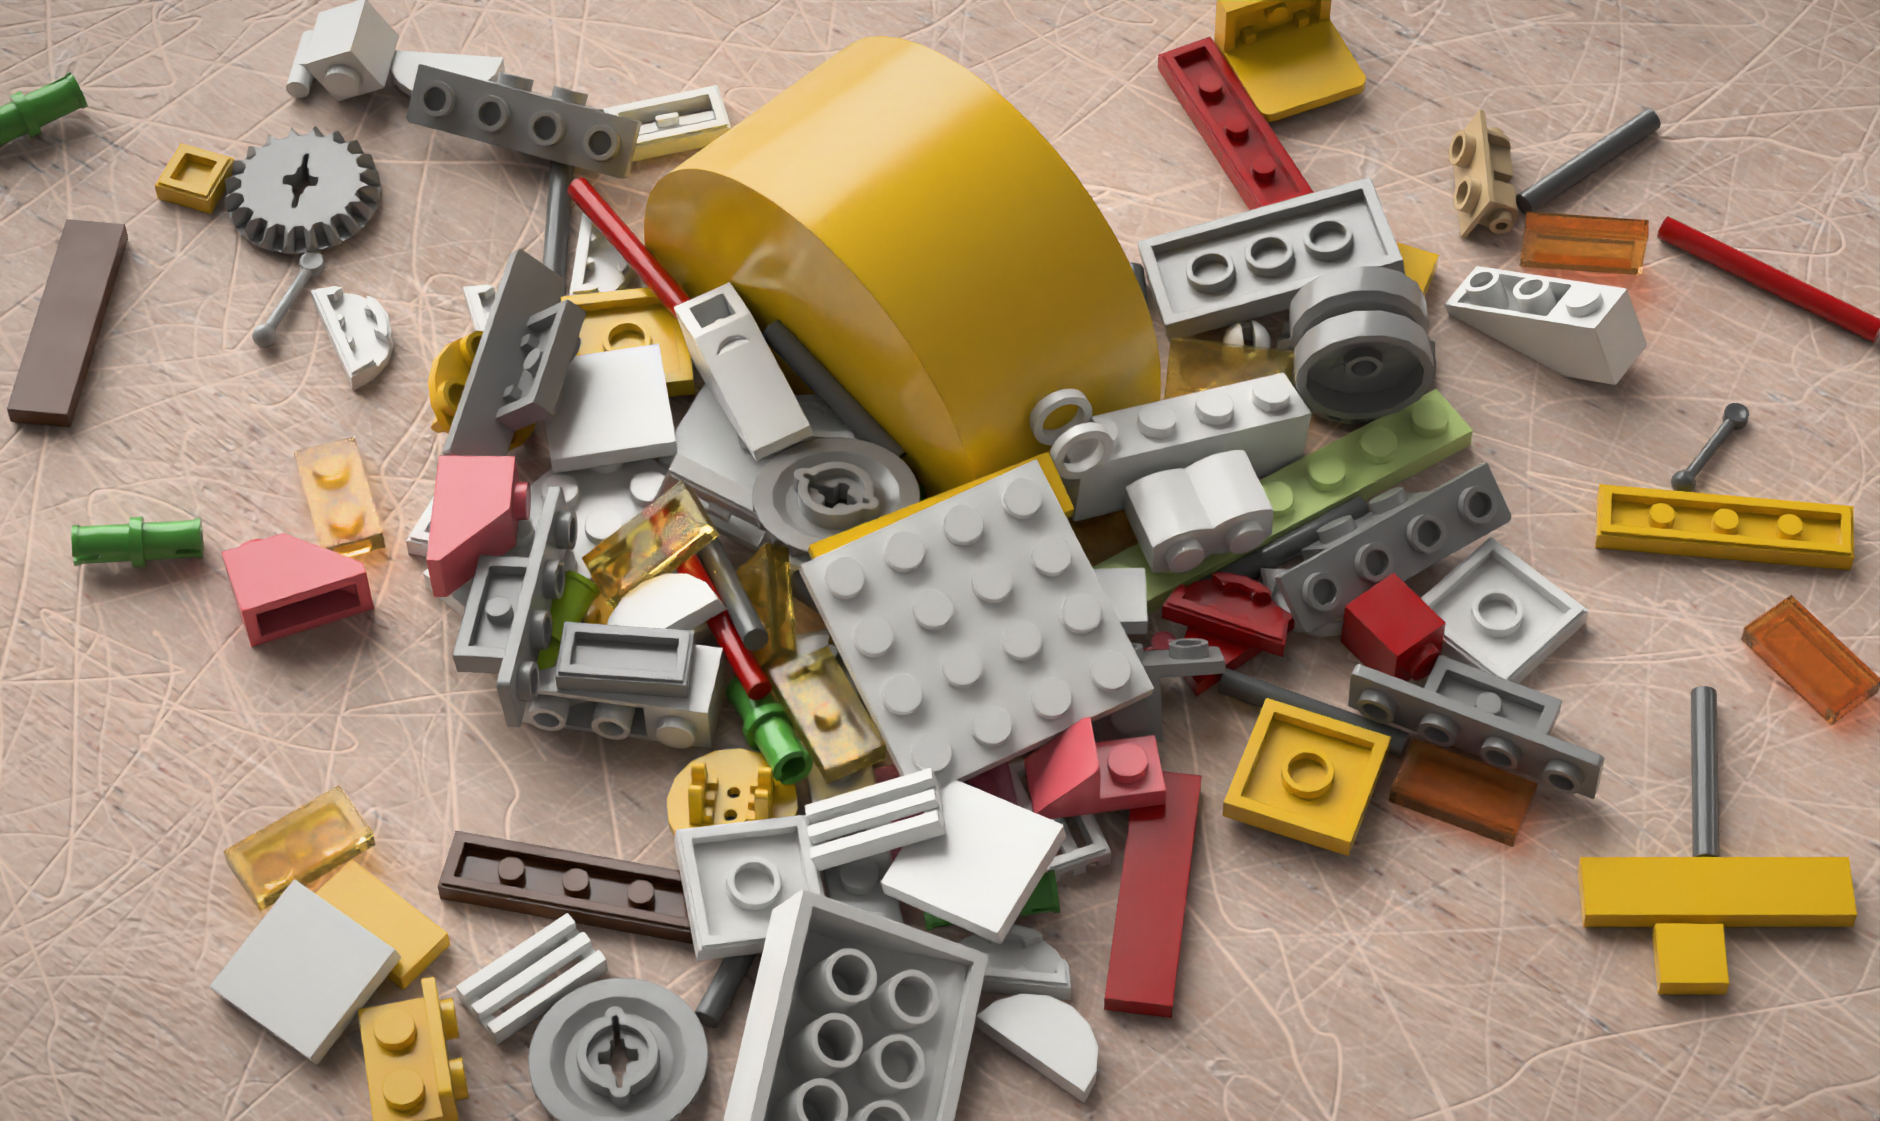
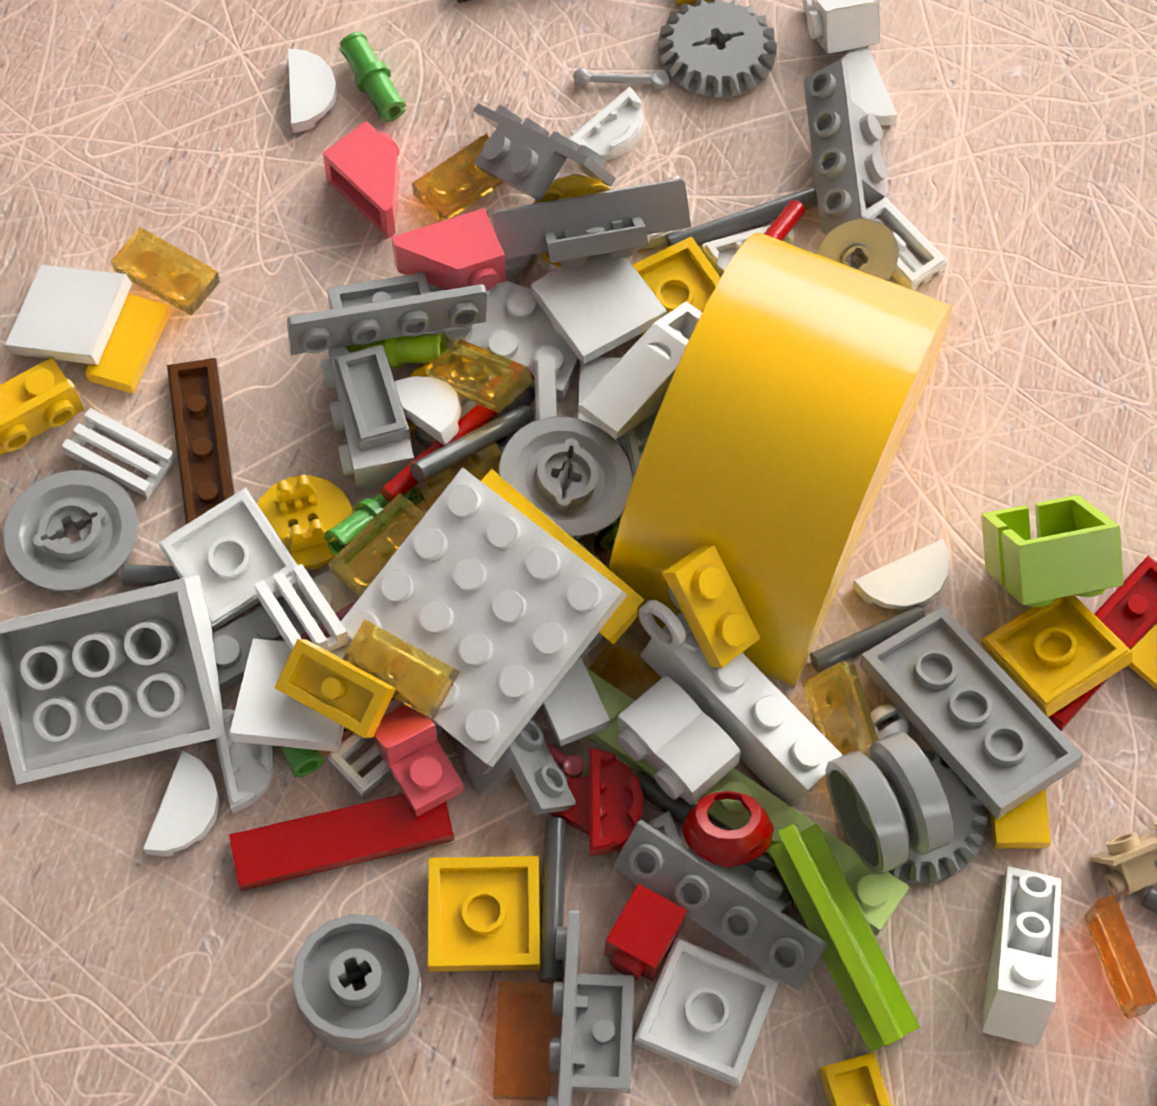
camera: 65 degrees right, 10 degrees up
none -> yellow plate [274,639,396,738]
none -> white tile [288,49,337,133]
none -> light grey wheel [292,914,423,1056]
none -> clear yellow plate [343,619,460,719]
none -> light grey bracket [473,103,616,201]
none -> yellow plate [663,545,761,668]
none -> red piece [682,791,774,868]
none -> lime fence [768,823,921,1052]
none -> piece [816,219,899,281]
none -> lime piece [981,495,1123,607]
none -> yellow tile [981,595,1133,717]

